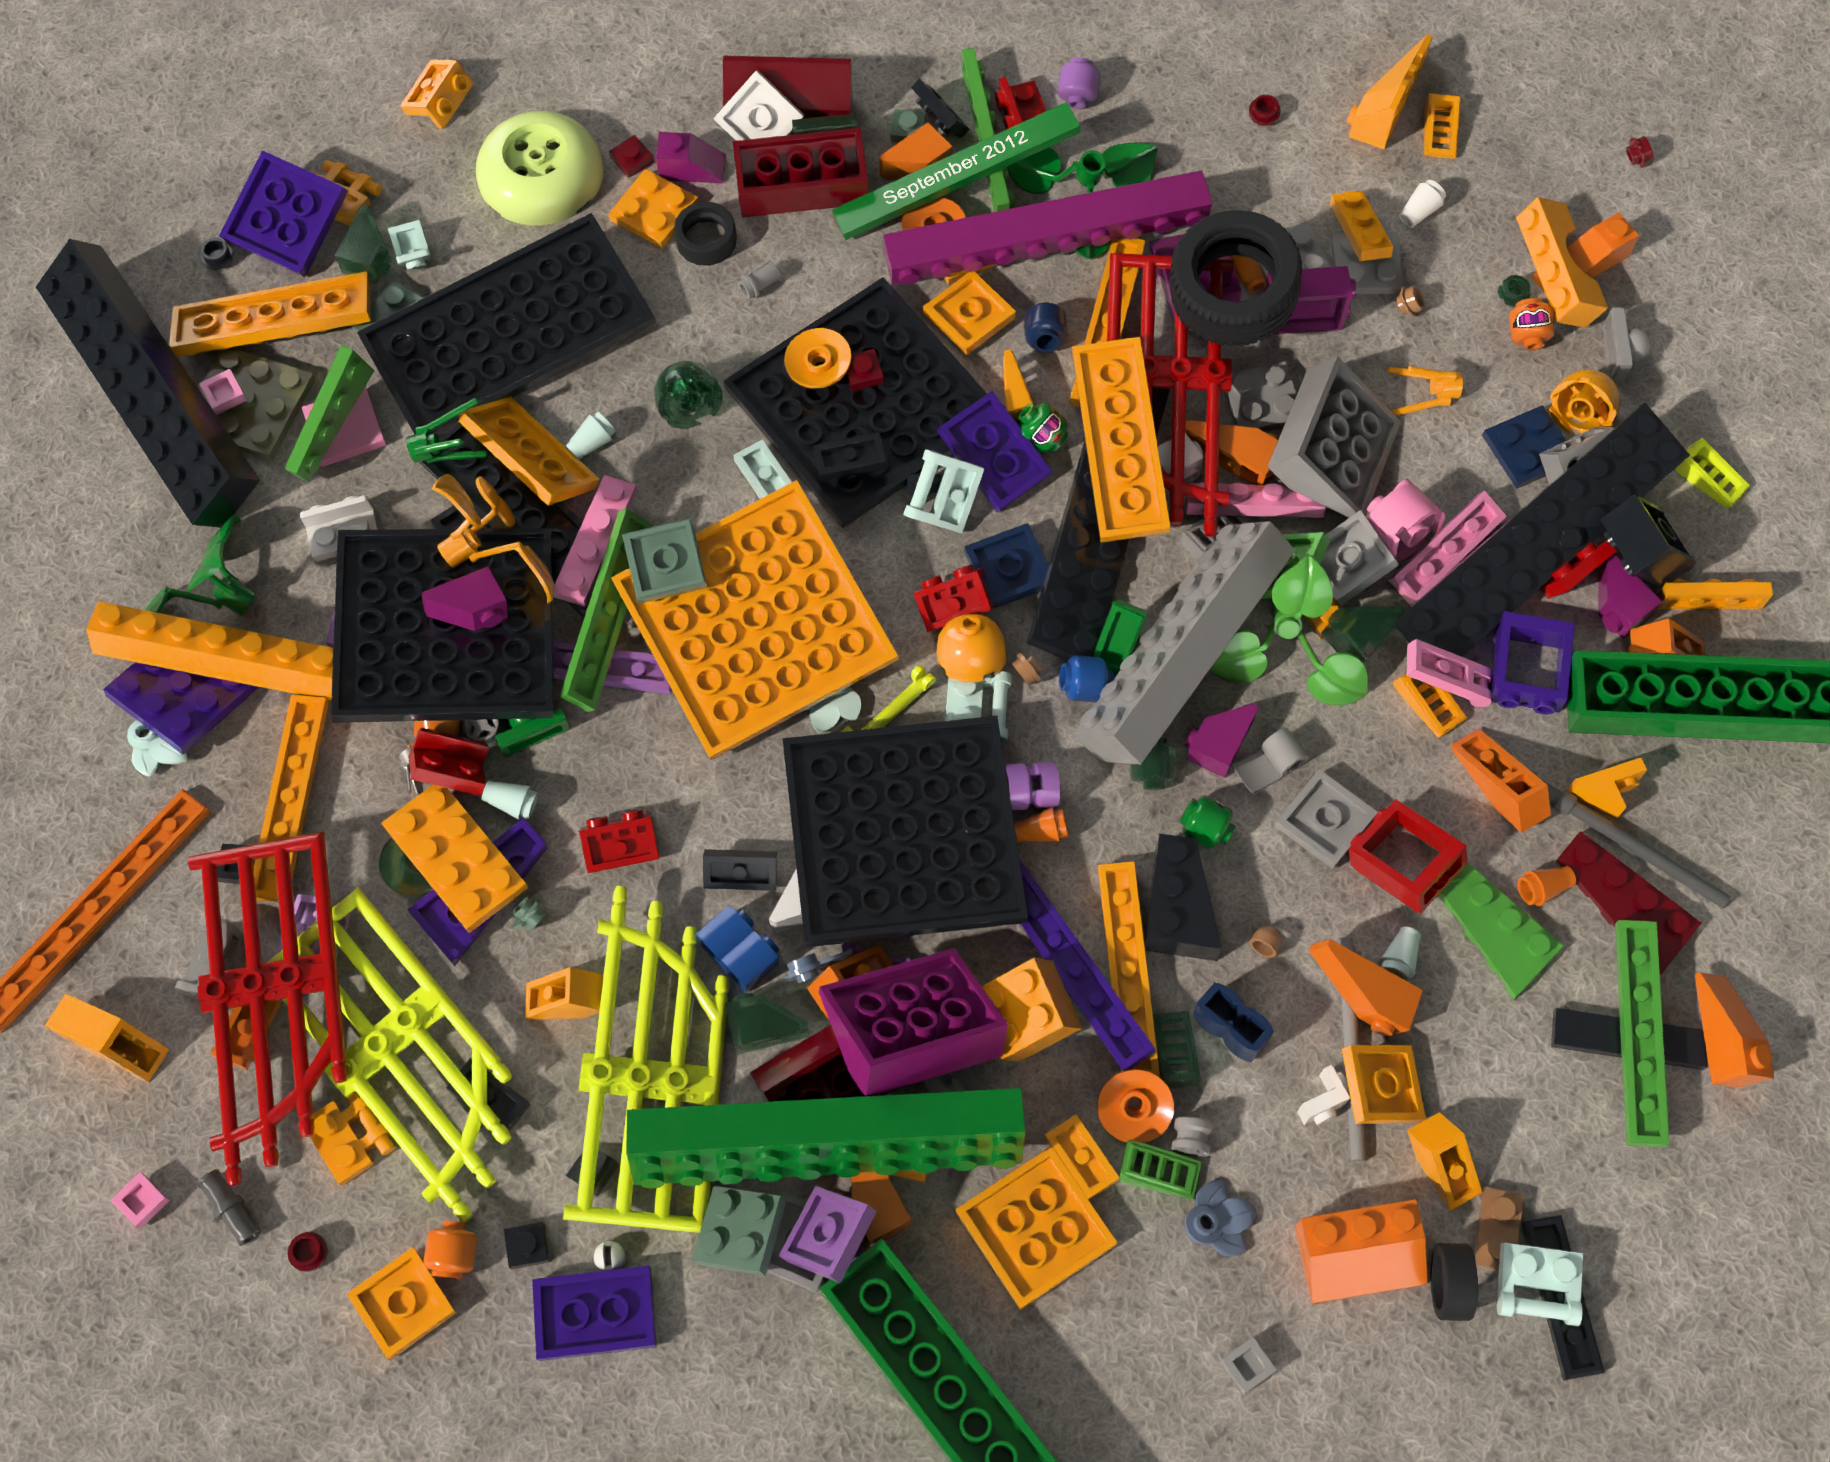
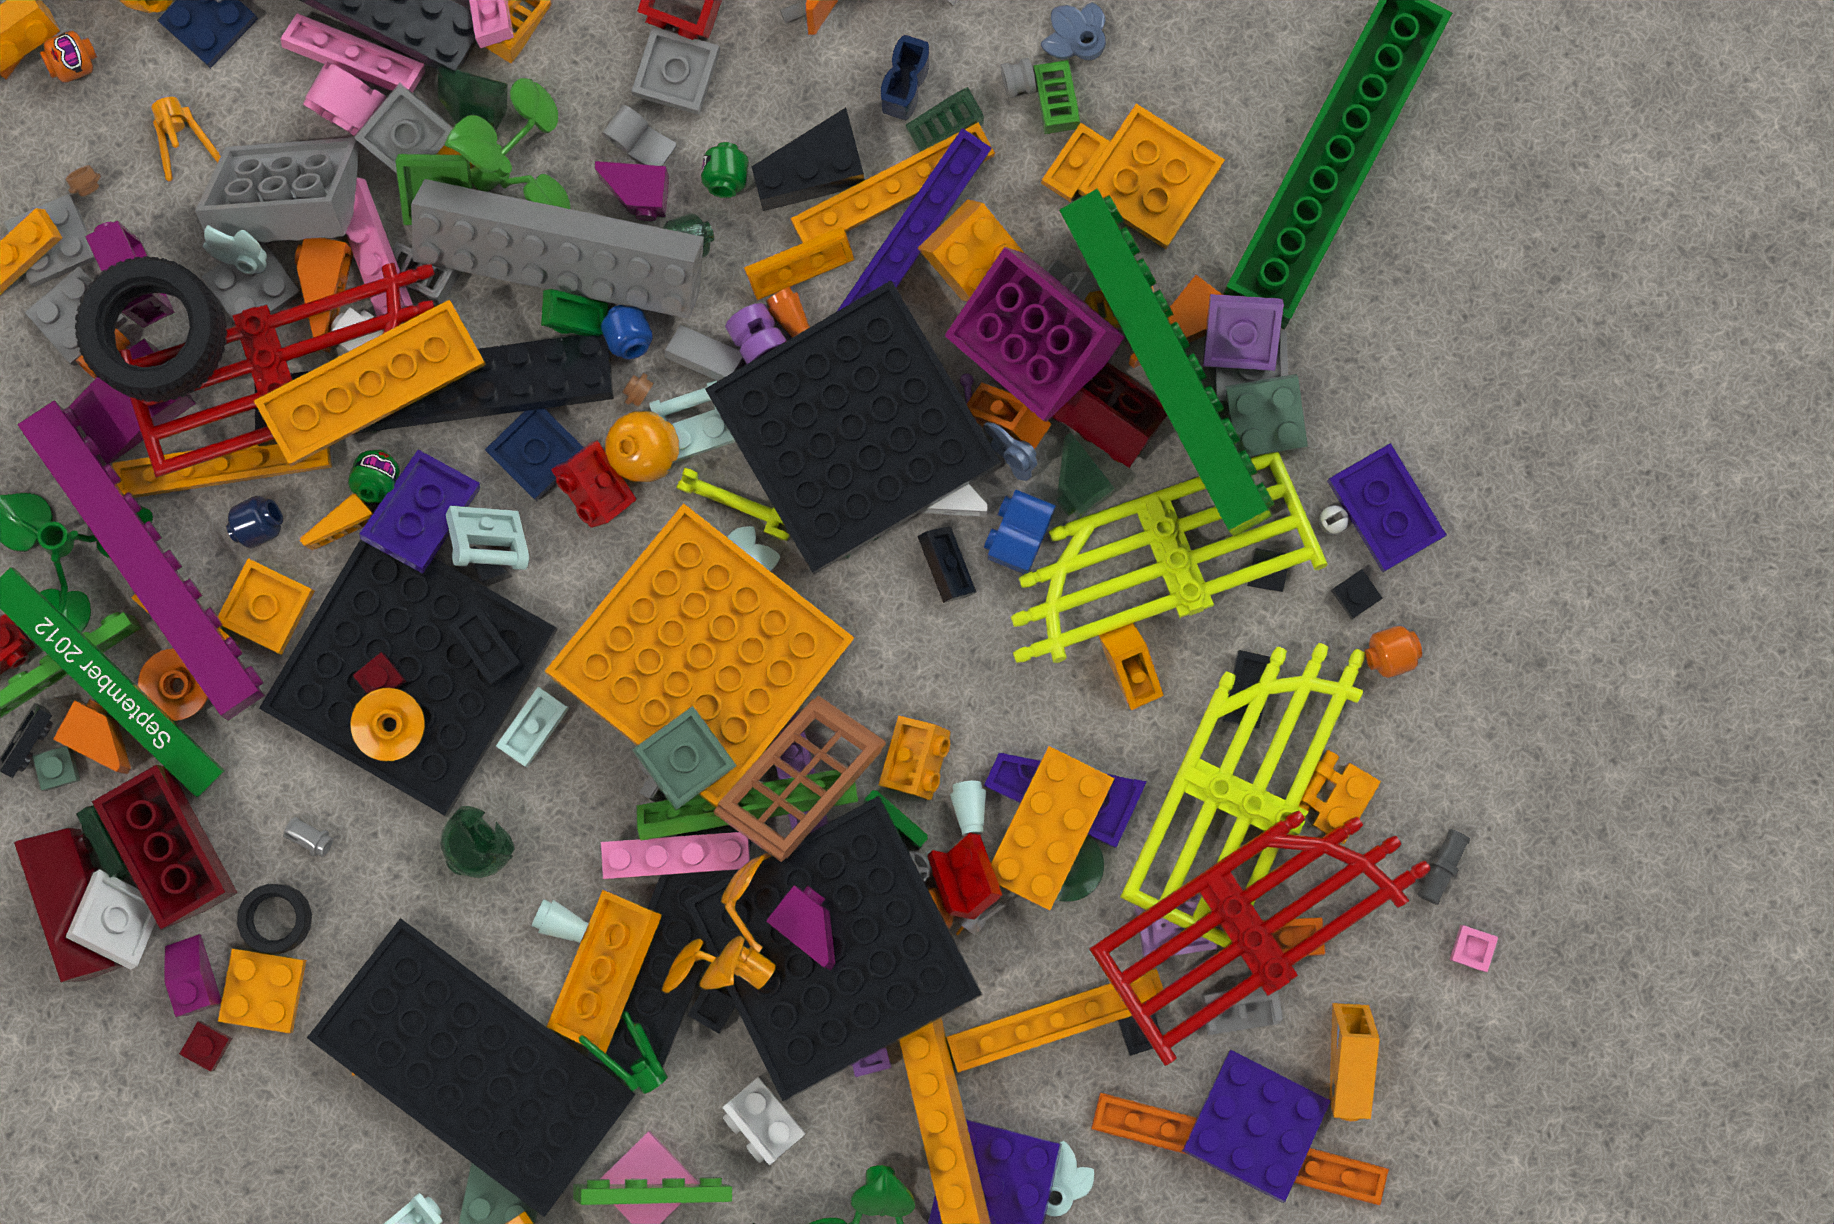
camera: 110 degrees left, 15 degrees up
dark red plate [287,1232,328,1272] -> none
light orange plate [346,1247,457,1361] -> none
yellowish green brick [476,111,604,226] -> none
sand green plate [512,893,547,931] -> none
red bracket [579,809,660,874] -> none
orange dish [1097,1069,1174,1143] -> none
medium nougat hinge [1249,925,1282,958] -> none
clear green plate [1498,275,1530,307] -> none
none -> light aqua plate [203,225,267,275]
none -> light grey tile [664,325,744,381]
none -> nougat piece [714,696,886,862]
none -> light orange tile [744,227,855,300]
none -> light orange bracket [878,715,951,800]
none -> dark purple plate [1182,1049,1331,1203]

